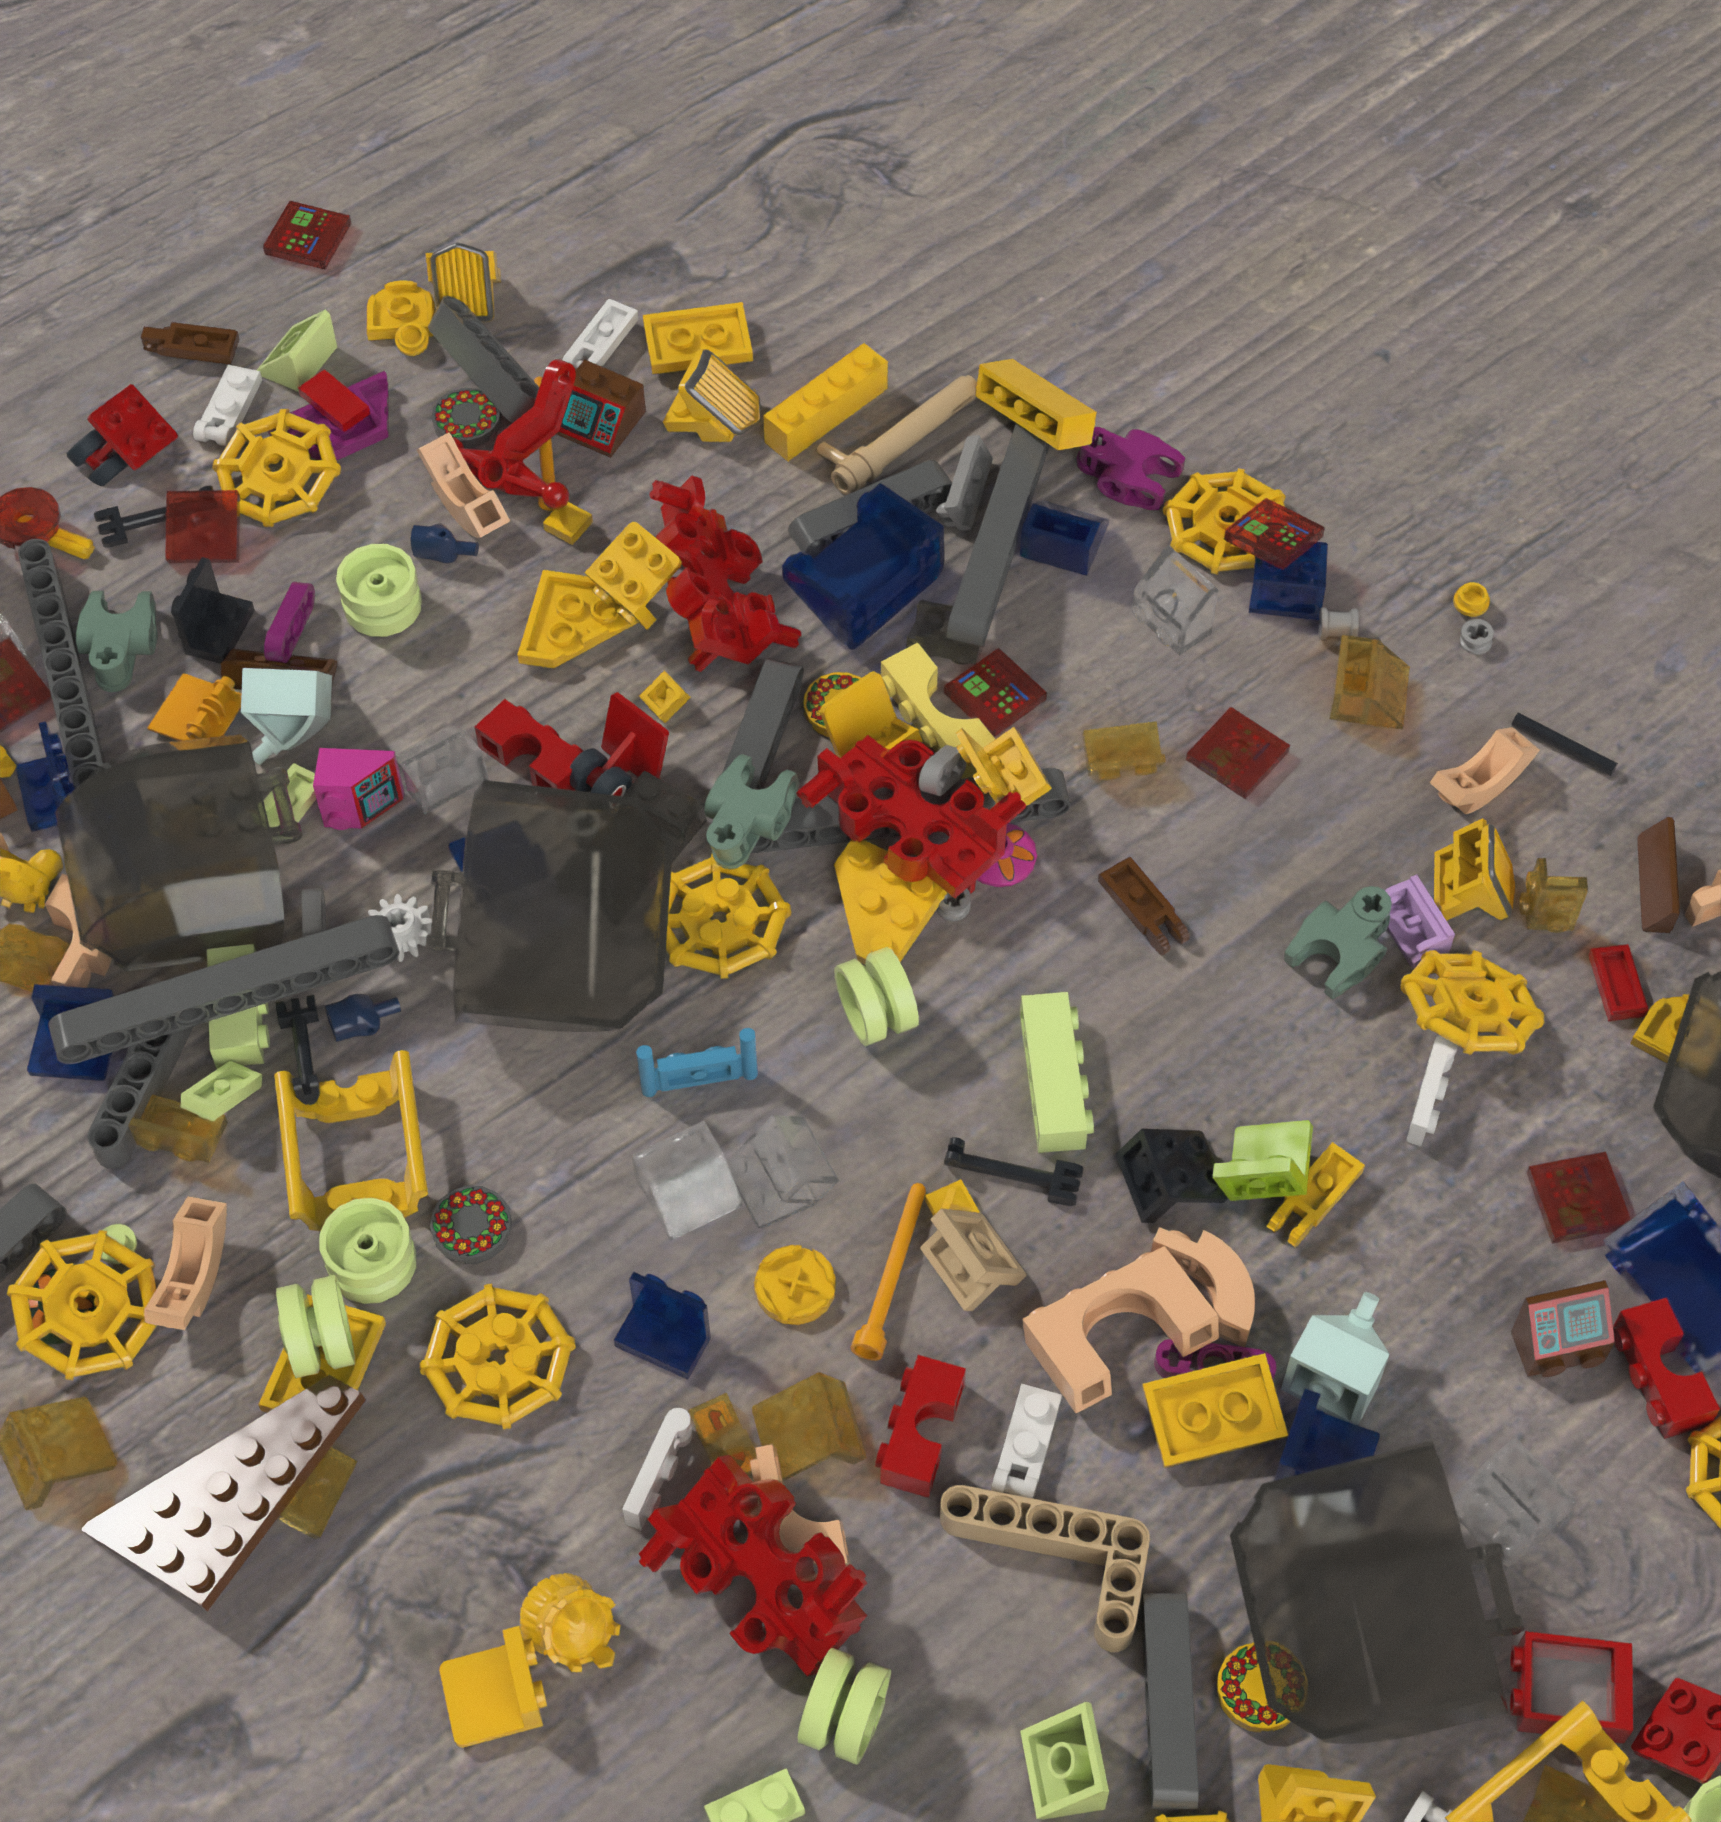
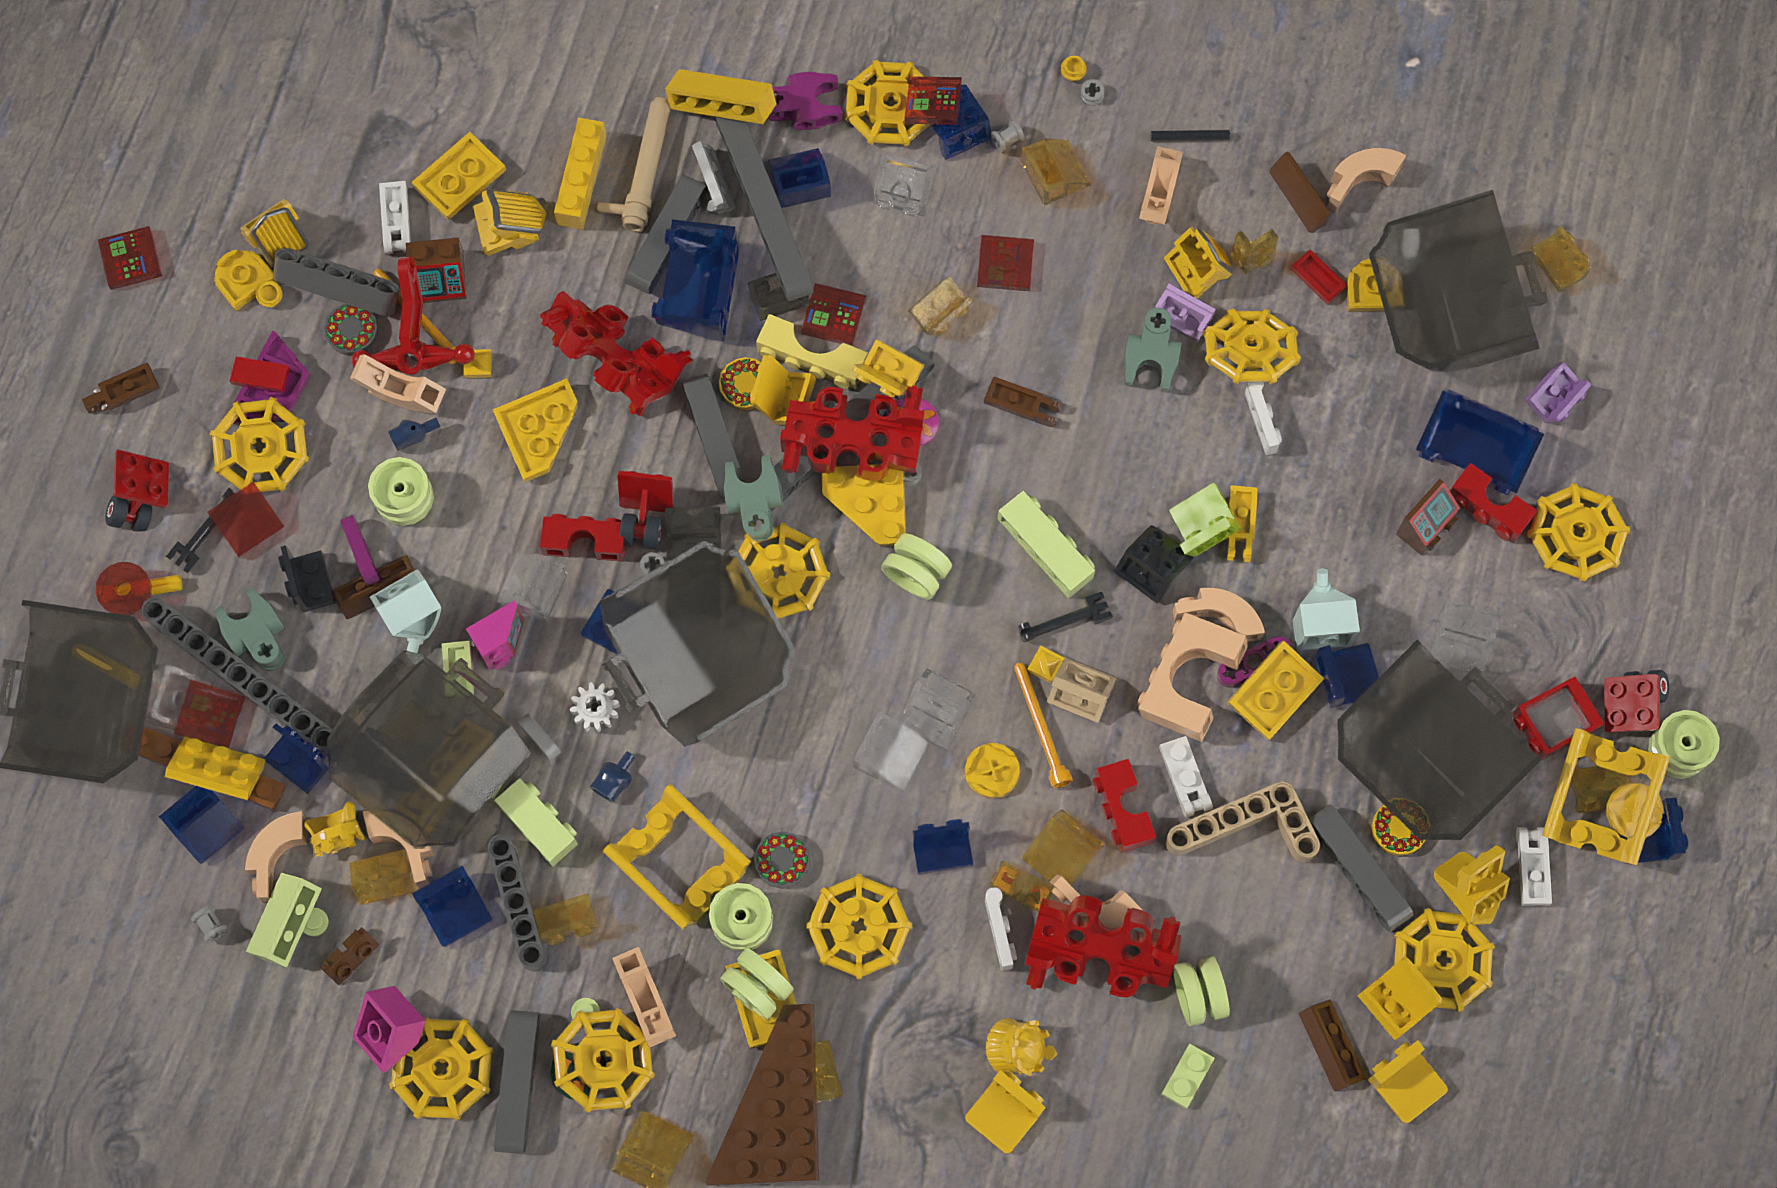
camera: 35 degrees left, 15 degrees up
dark grey beam [48,915,400,1064] -> none
light orange hinge [147,673,242,753] -> none
yellowish green plate [180,1061,262,1121] -> none
white plate [193,365,262,446] -> none
yellowish green slope [257,309,337,392] -> none
black hinge [275,995,320,1105] -> none
yellow bracket [584,522,682,630] -> none
dark azure plate [636,1028,758,1097] -> none
yellow tile [639,670,691,723] -> none
light grey beam [919,745,966,796] -> none
yellowish green slope [1020,1702,1109,1820] -> none
clear red tile [1526,1152,1632,1244] -> none

